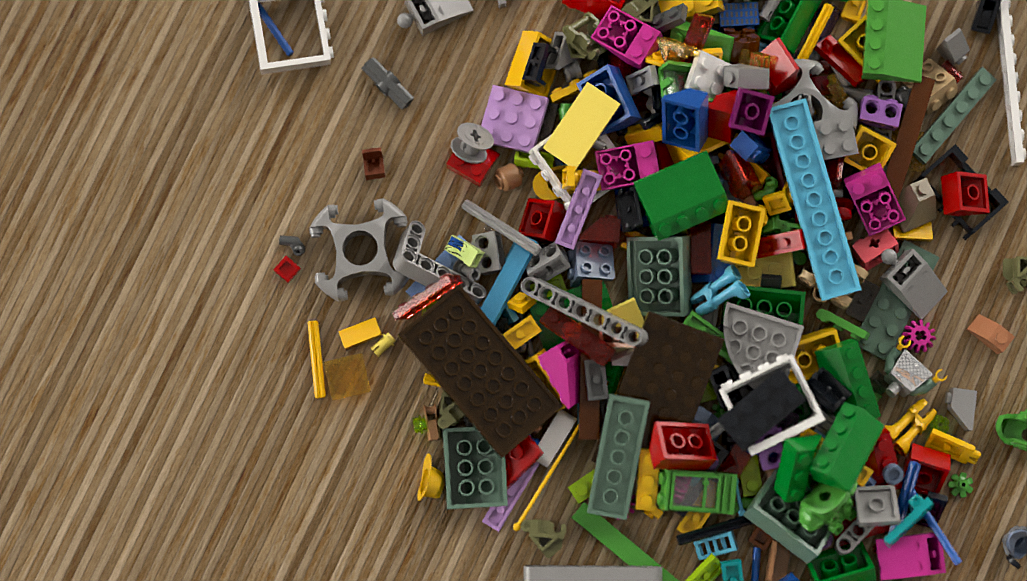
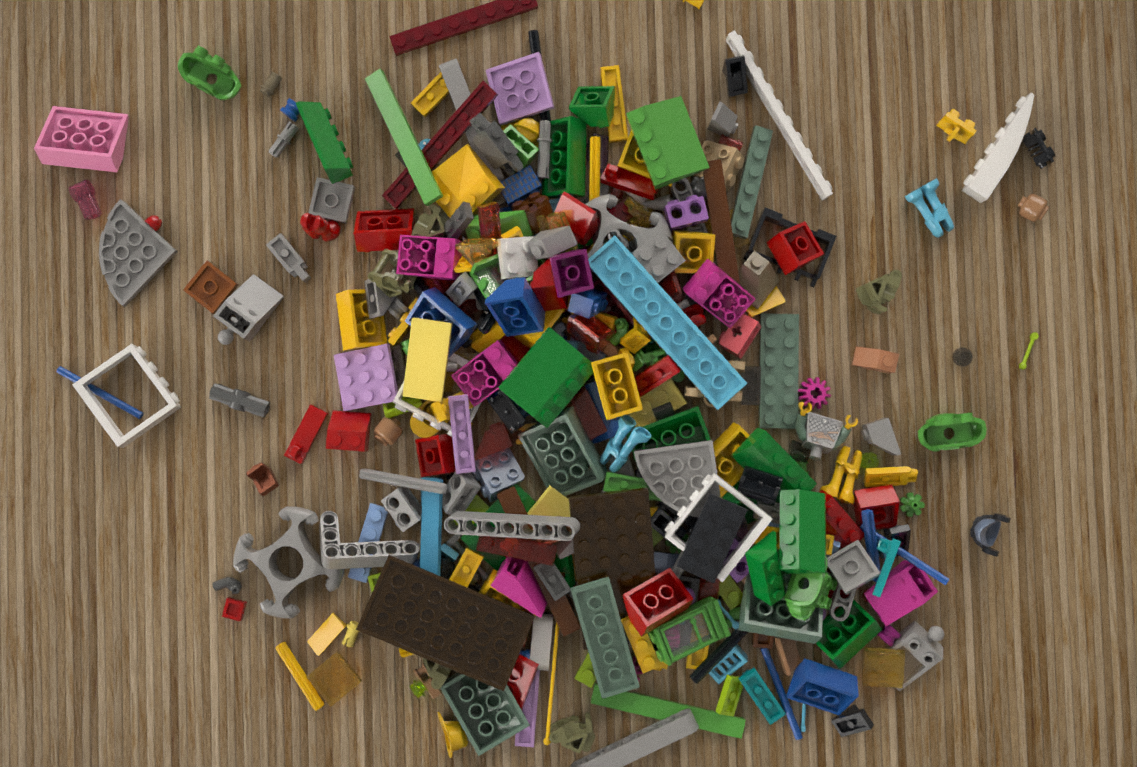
camera: 25 degrees left, 5 degrees up
clear red plate [392,273,463,320] -> none
yellowish green leg [444,235,485,268] -> none
light grey piece [451,123,494,164] -> none
light grey pin [453,259,480,281] -> none
yellow plate [507,291,536,314] -> none
black hinge [522,42,557,87] -> none
bright green hinge [816,308,870,341] -> none
light grey slope [879,249,948,320] -> none
sand blue tile [882,463,904,485] -> none
none -> red hinge [284,404,329,464]

